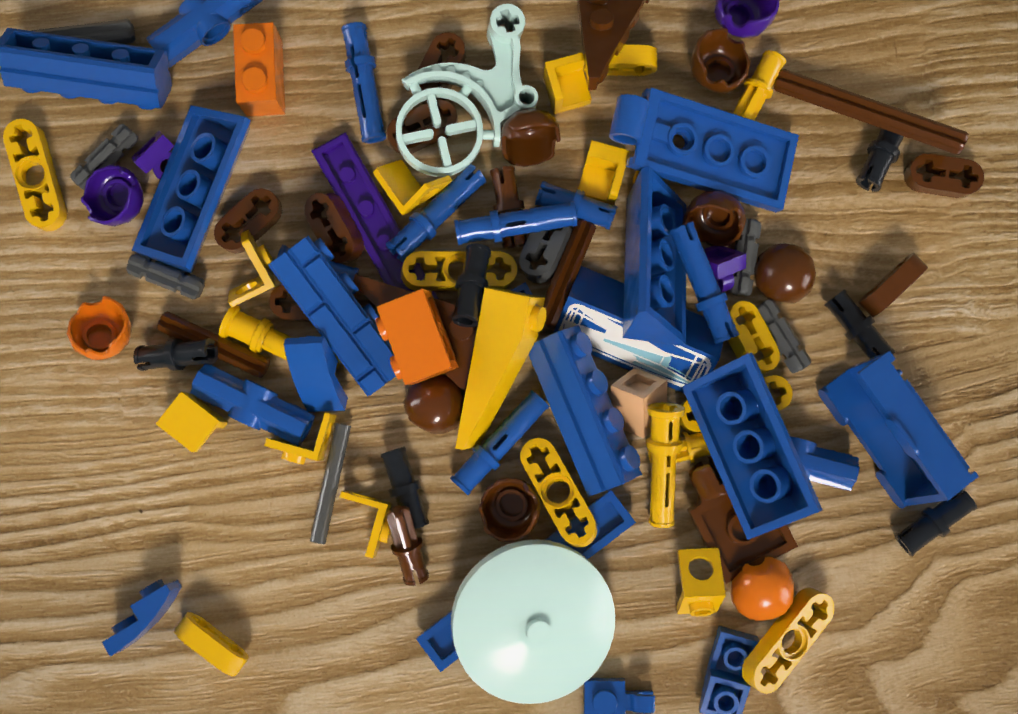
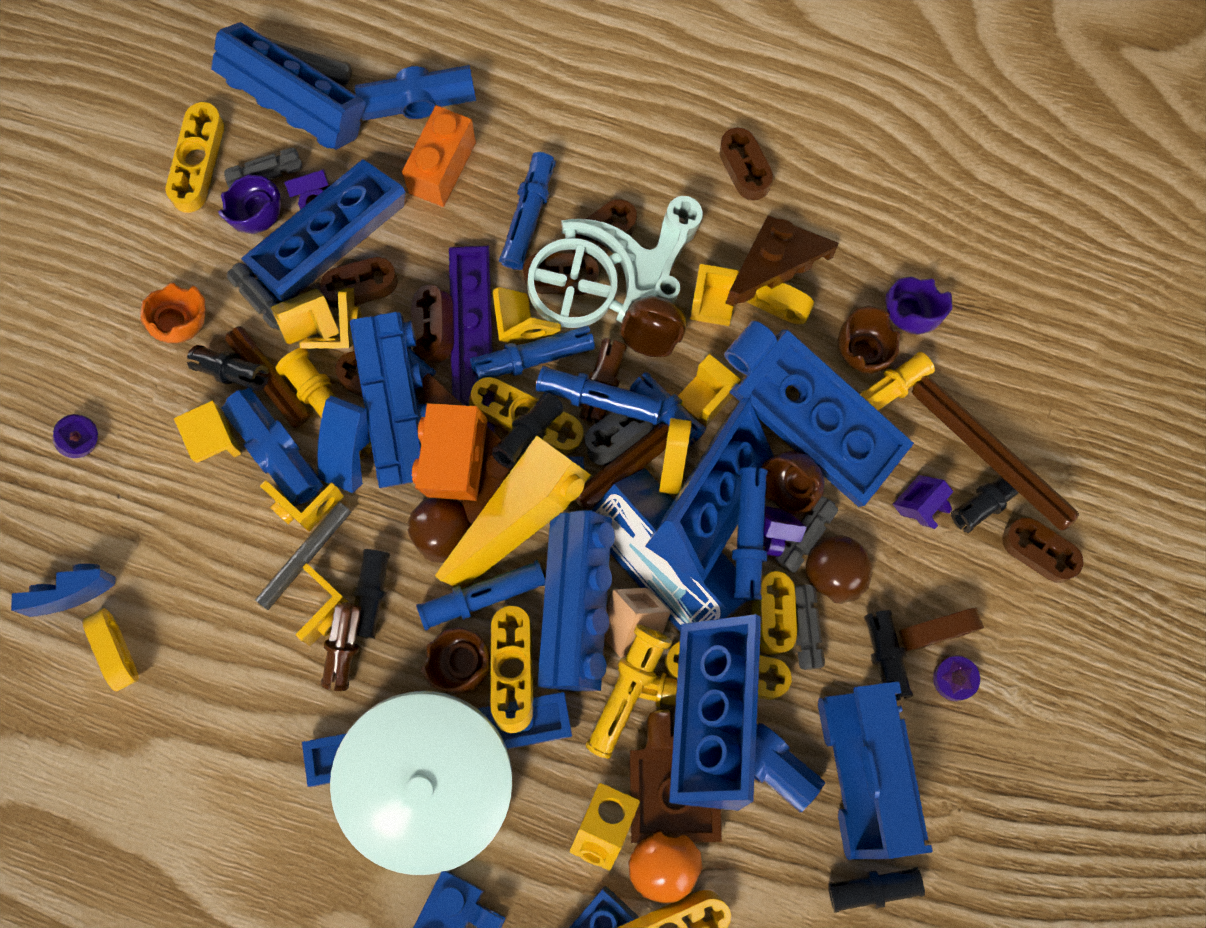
camera: 30 degrees right, 10 degrees down
none -> dark purple tile [53,414,98,458]
none -> yellow panel [270,289,339,344]
none -> yellow beam [659,418,691,495]
none -> dark purple tile [892,475,953,529]
none -> dark purple tile [933,656,980,701]

